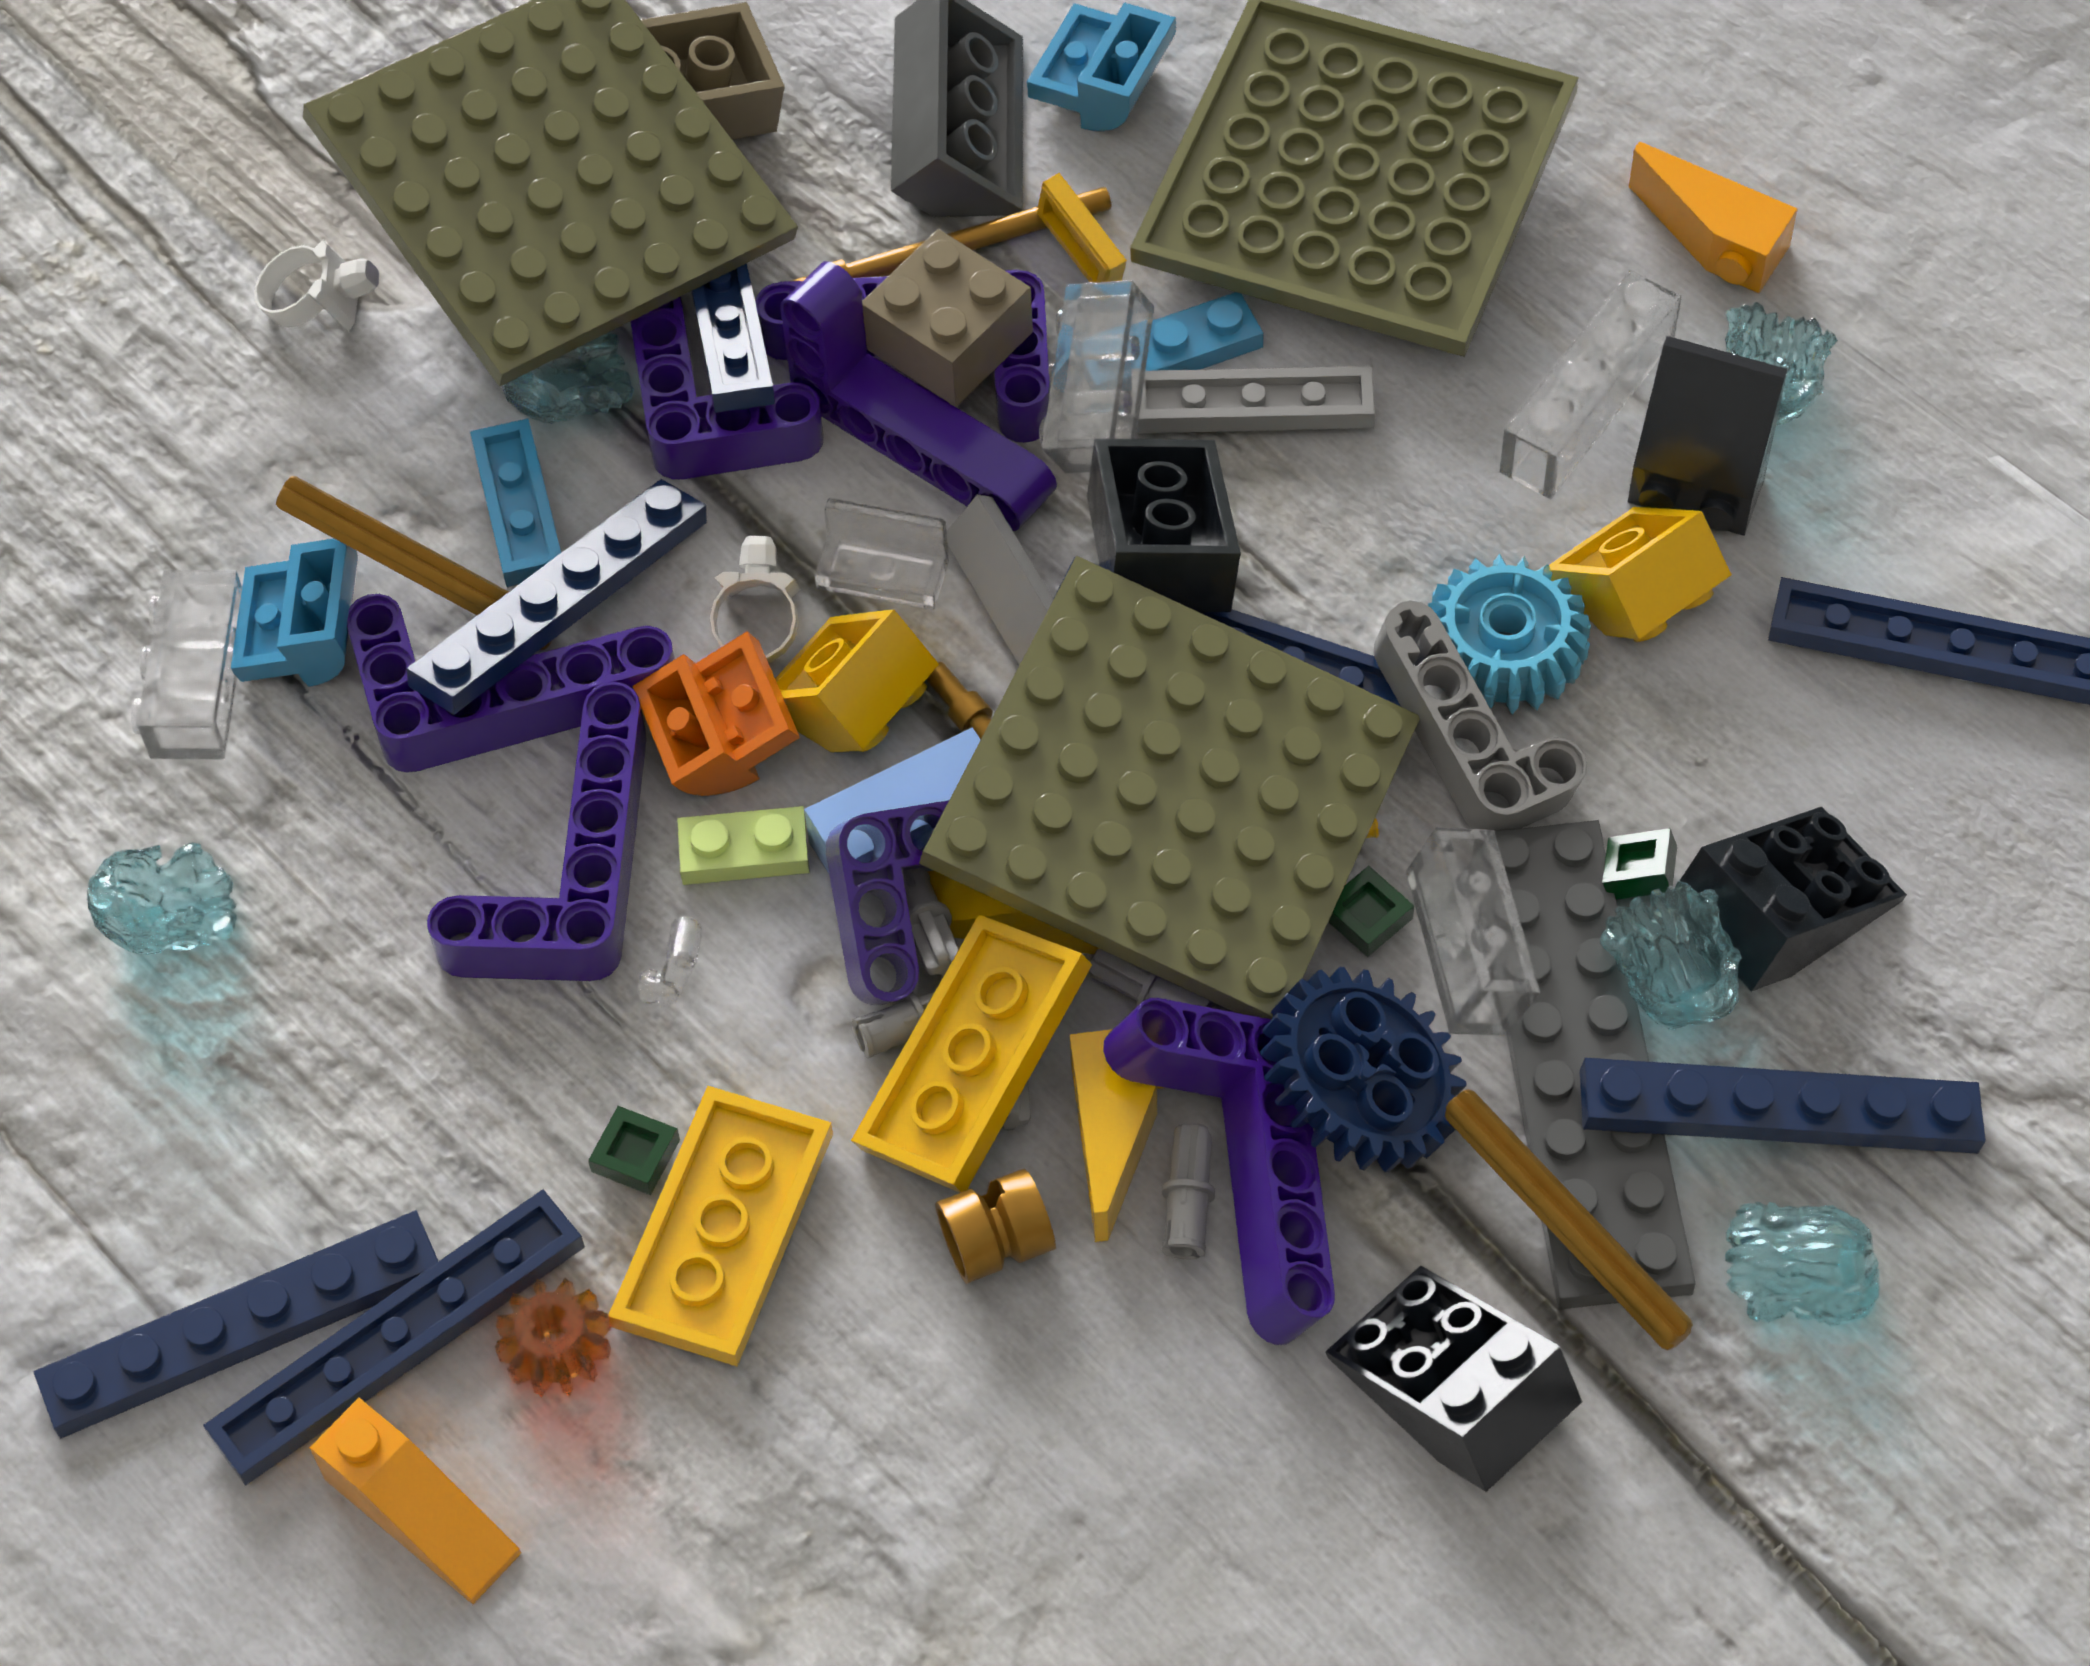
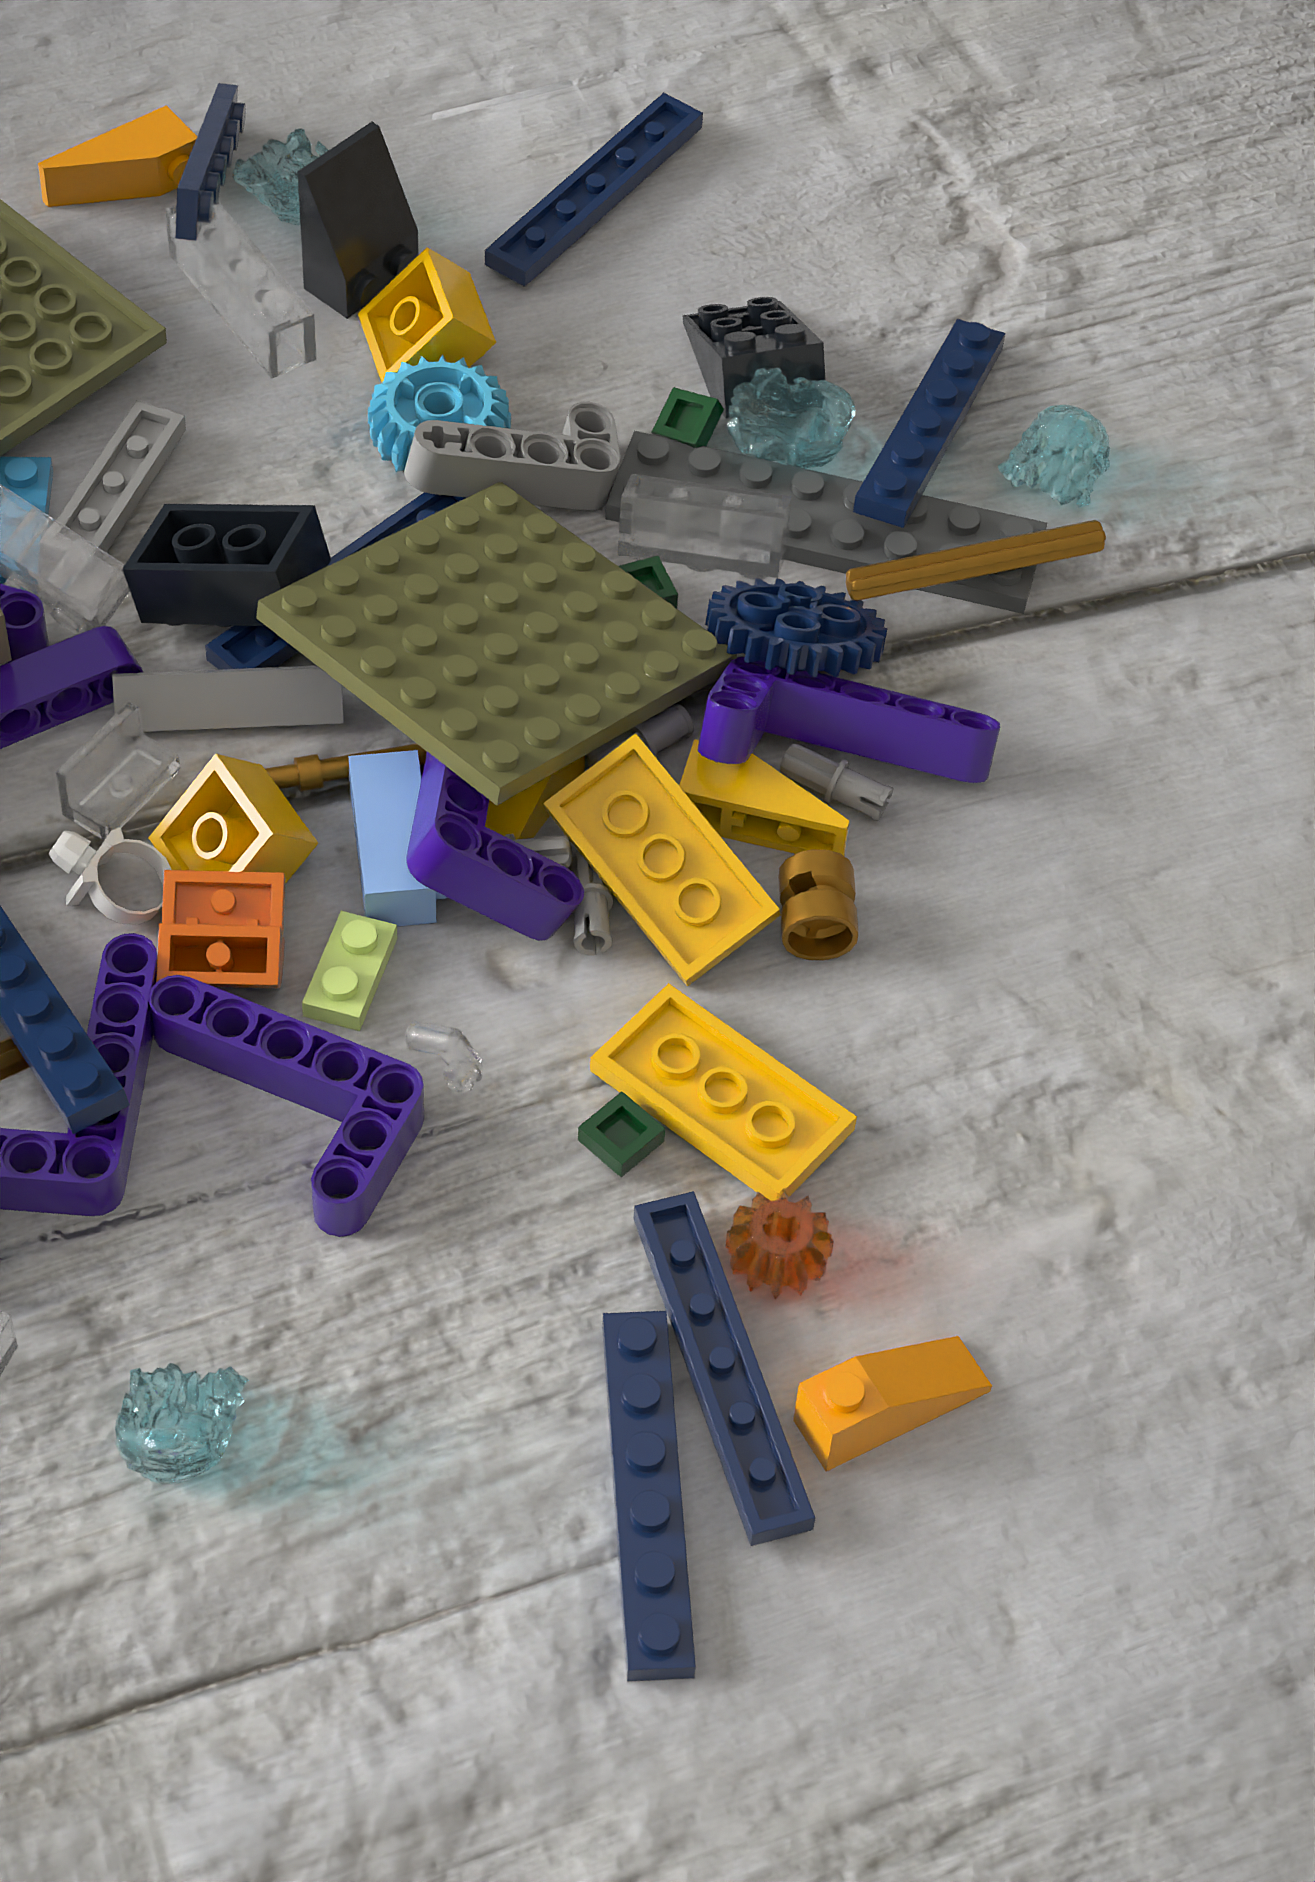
camera: 75 degrees left, 5 degrees down
black slope [1325,1265,1582,1492] -> none
none -> dark blue plate [175,83,246,241]

